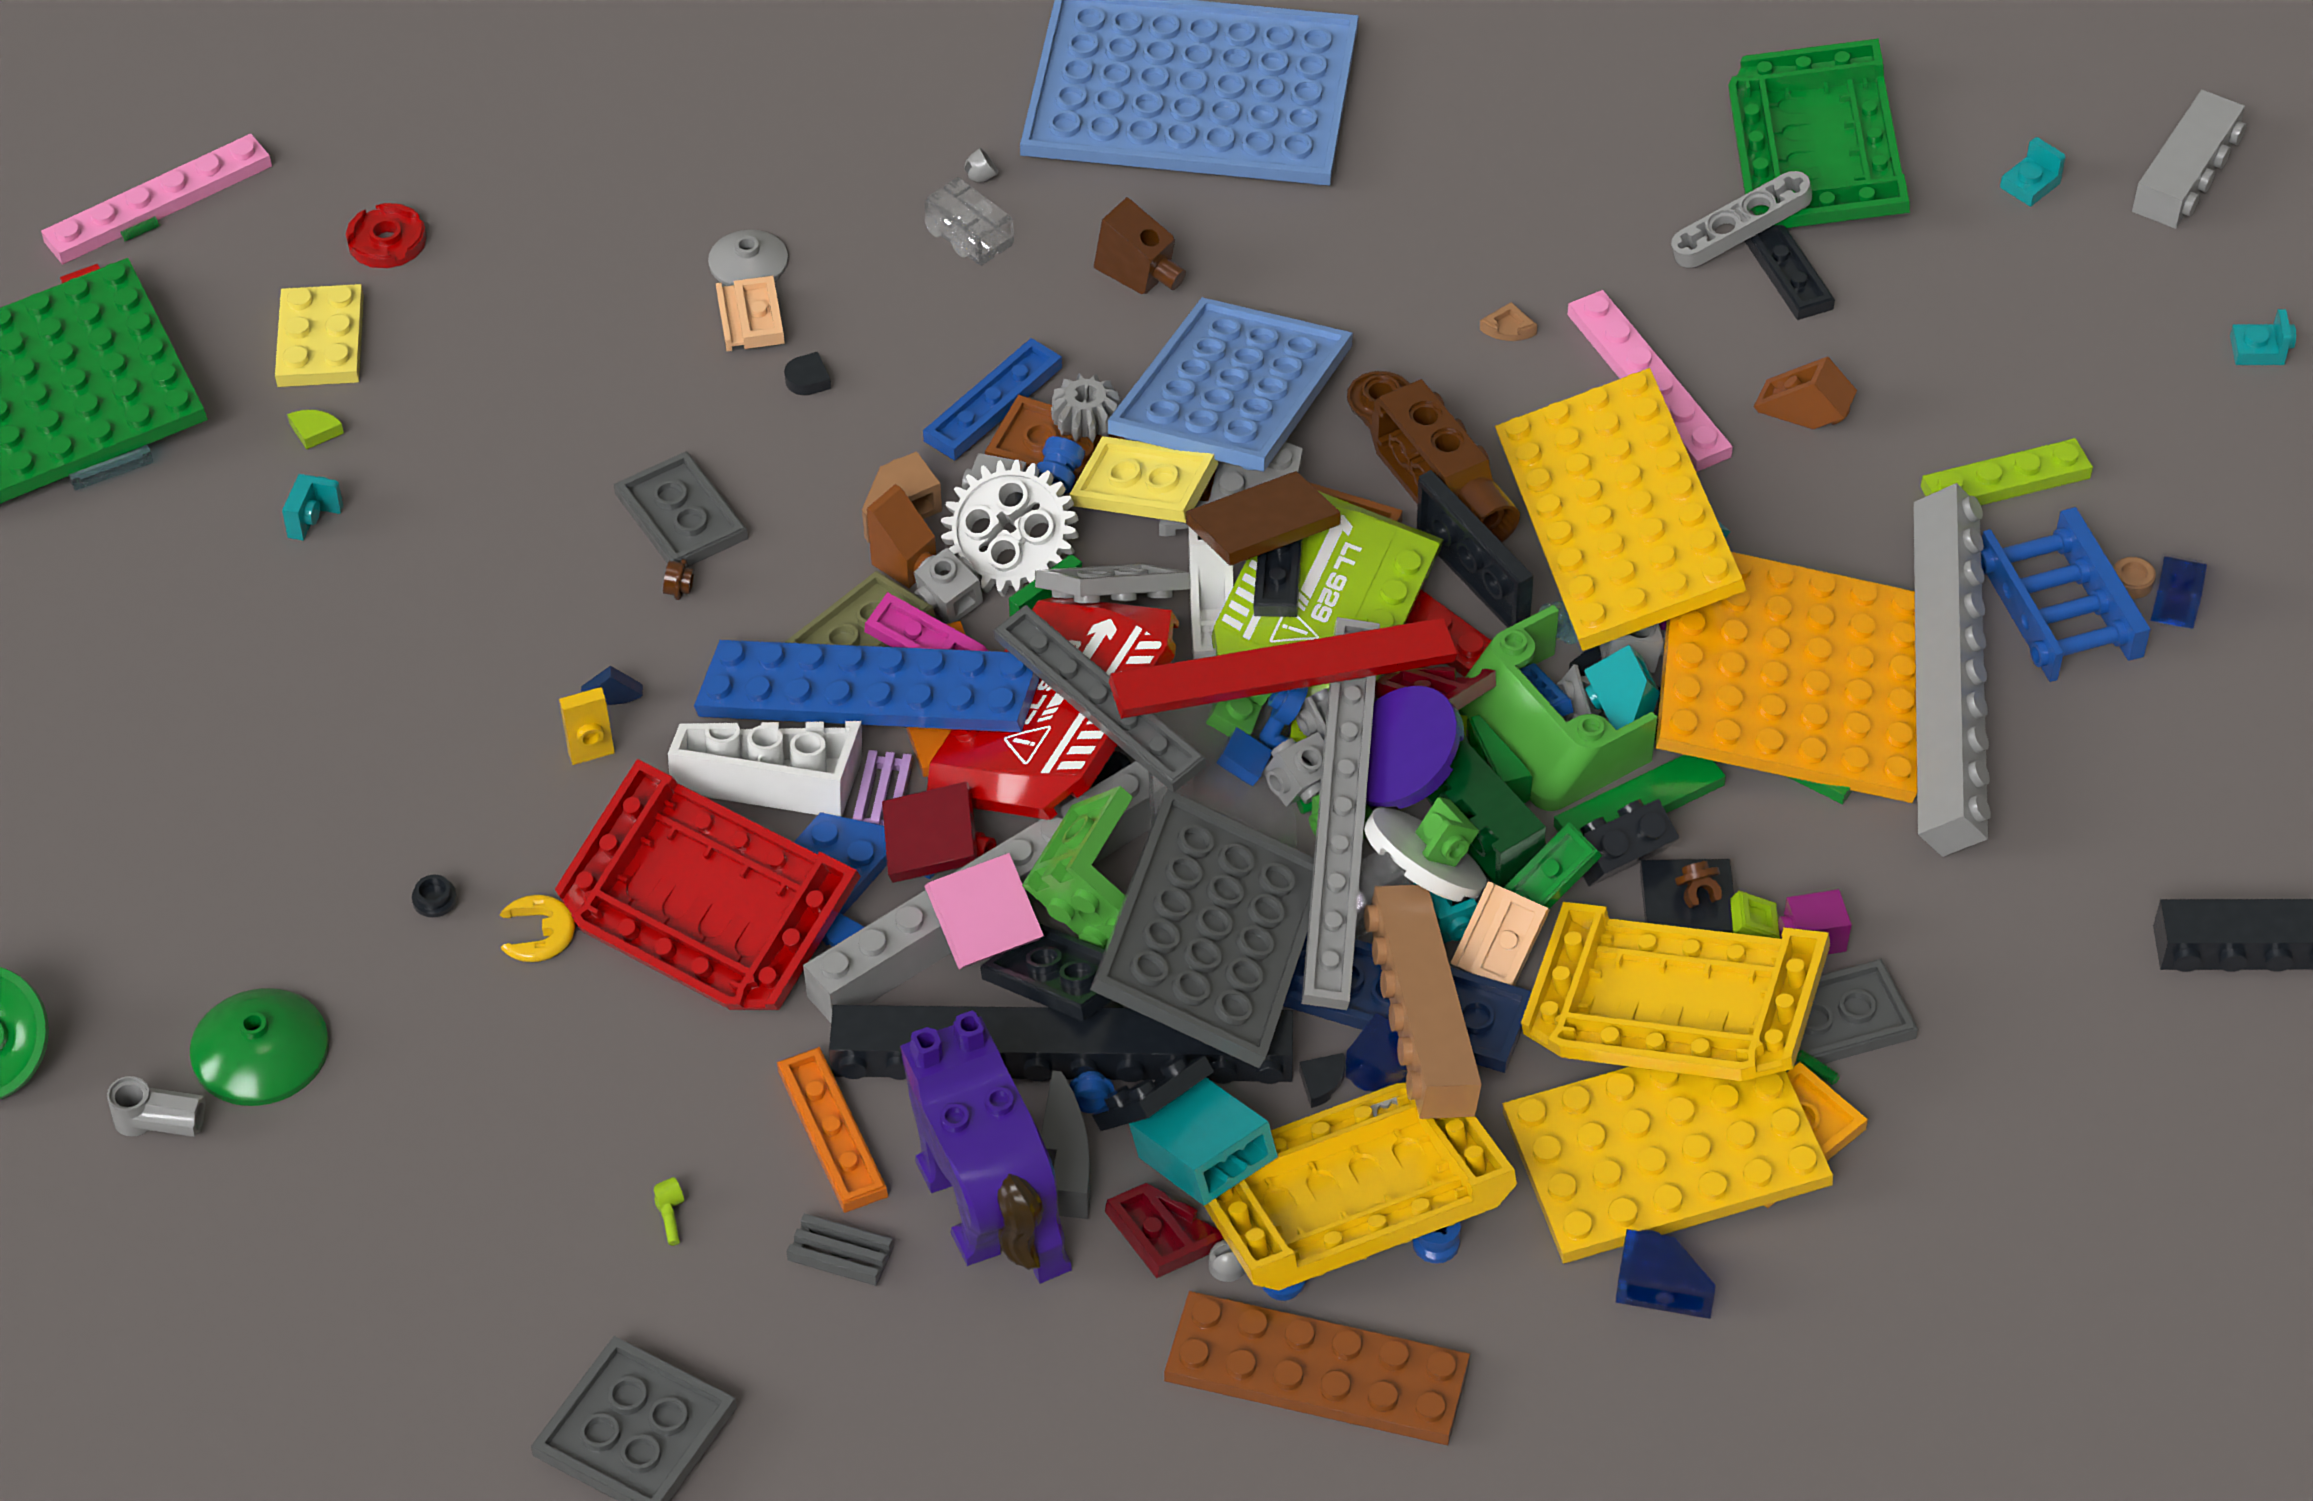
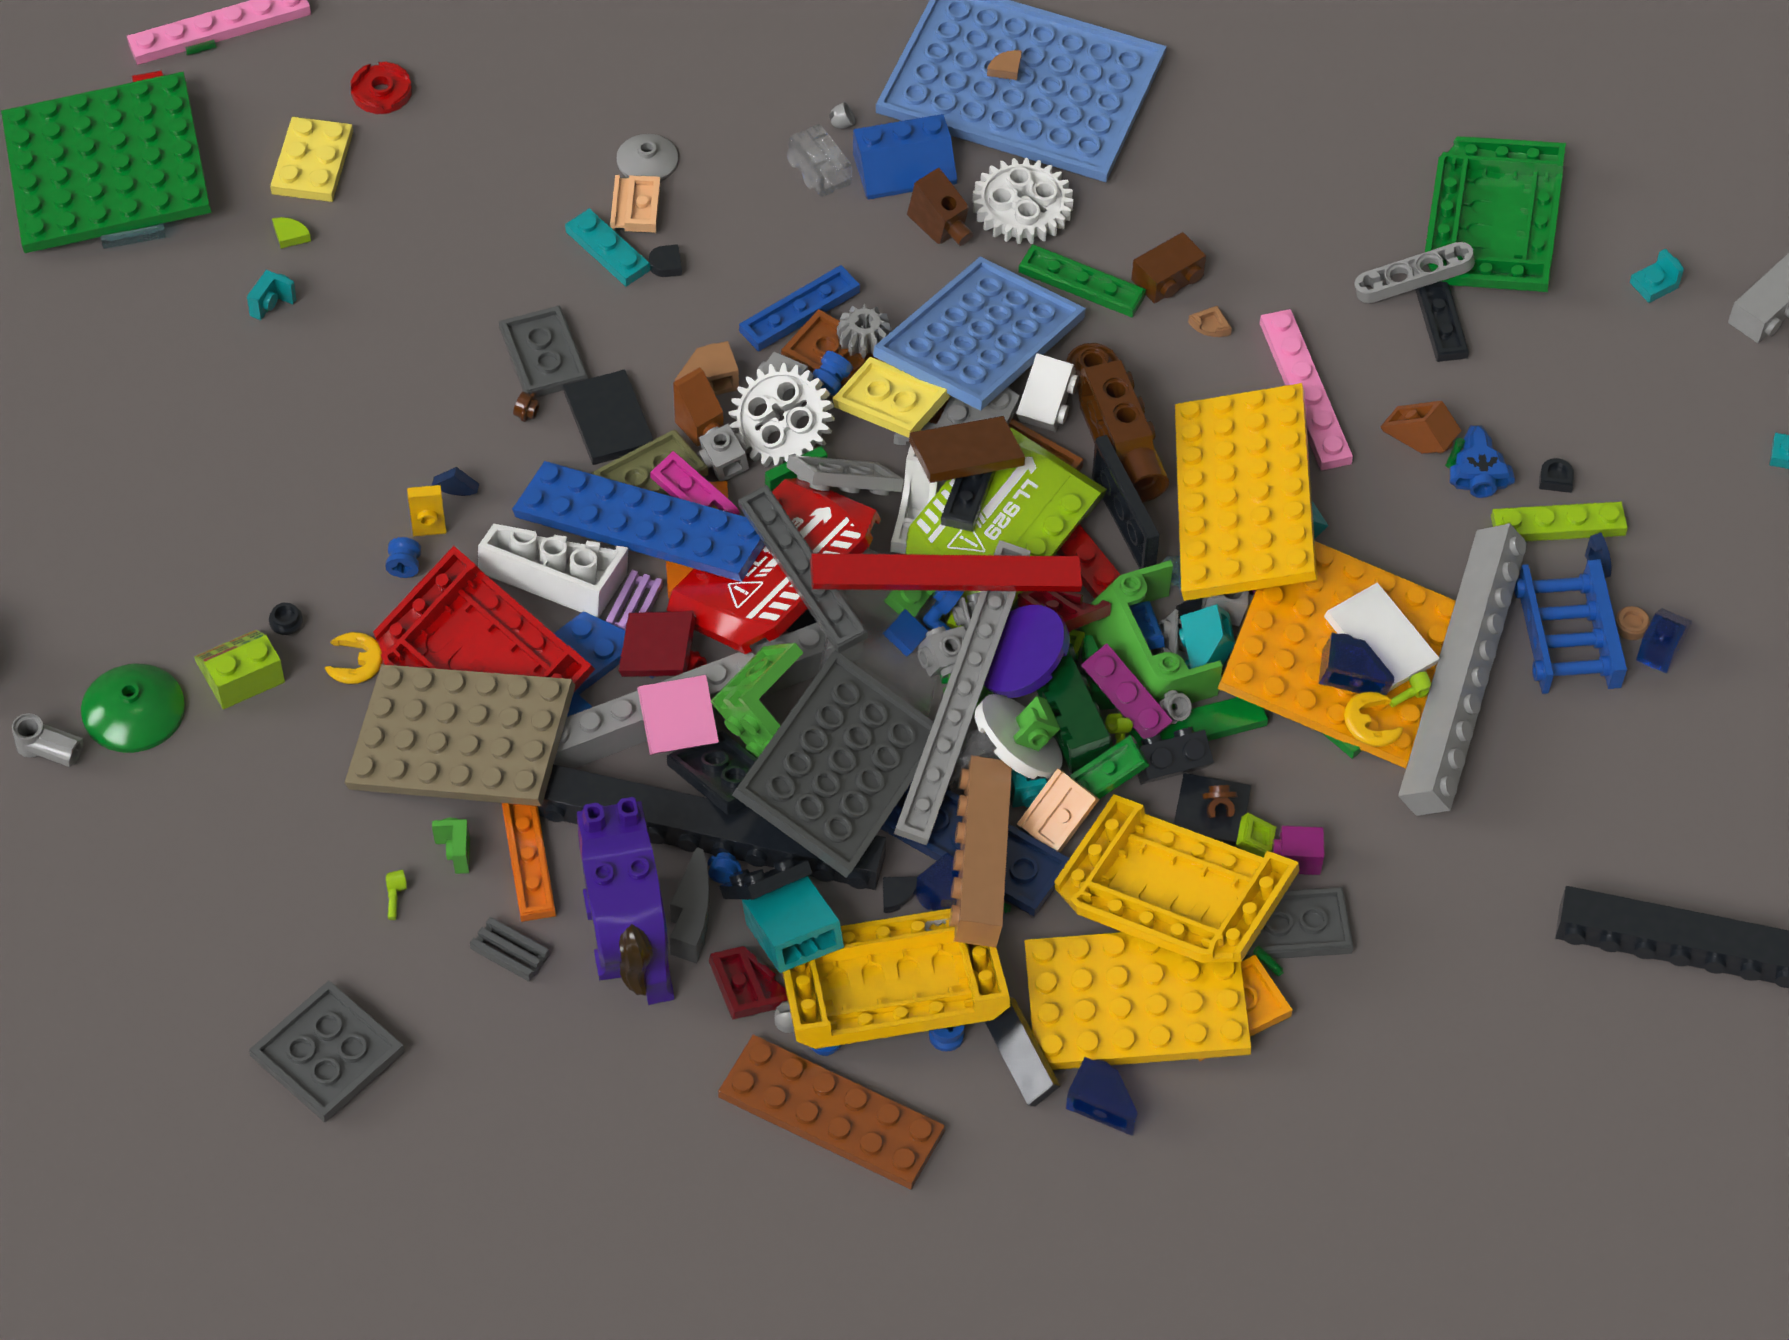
camera: 10 degrees right, 5 degrees up
none -> lime slope [194,630,285,709]
none -> dark tan plate [345,664,575,806]
none -> blue wheel [385,537,421,578]
none -> bright green bracket [432,817,470,874]
none -> black tile [563,369,654,465]
none -> teal plate [565,208,650,287]
none -> blue slope [853,114,957,200]
none -> white gear [972,158,1074,244]
none -> tile [985,997,1060,1107]
none -> medium nougat tile [987,50,1022,80]
none -> white brick [1016,354,1079,432]
none -> green tile [1018,244,1146,318]
none -> magenta plate [1081,643,1173,739]
none -> lime hand [1105,713,1133,744]
none -> reddish brown brick [1131,232,1206,304]
none -> light grey plate [1159,690,1192,724]
none -> clear blue slope [1318,633,1394,695]
none -> white tile [1324,582,1440,693]
none -> yellow head [1344,692,1403,747]
none -> lime hand [1389,671,1431,707]
none -> green leg [1445,438,1465,468]
none -> blue rock [1450,425,1515,498]
none -> black tile [1539,458,1574,493]
none -> dark blue tile [1585,532,1612,578]

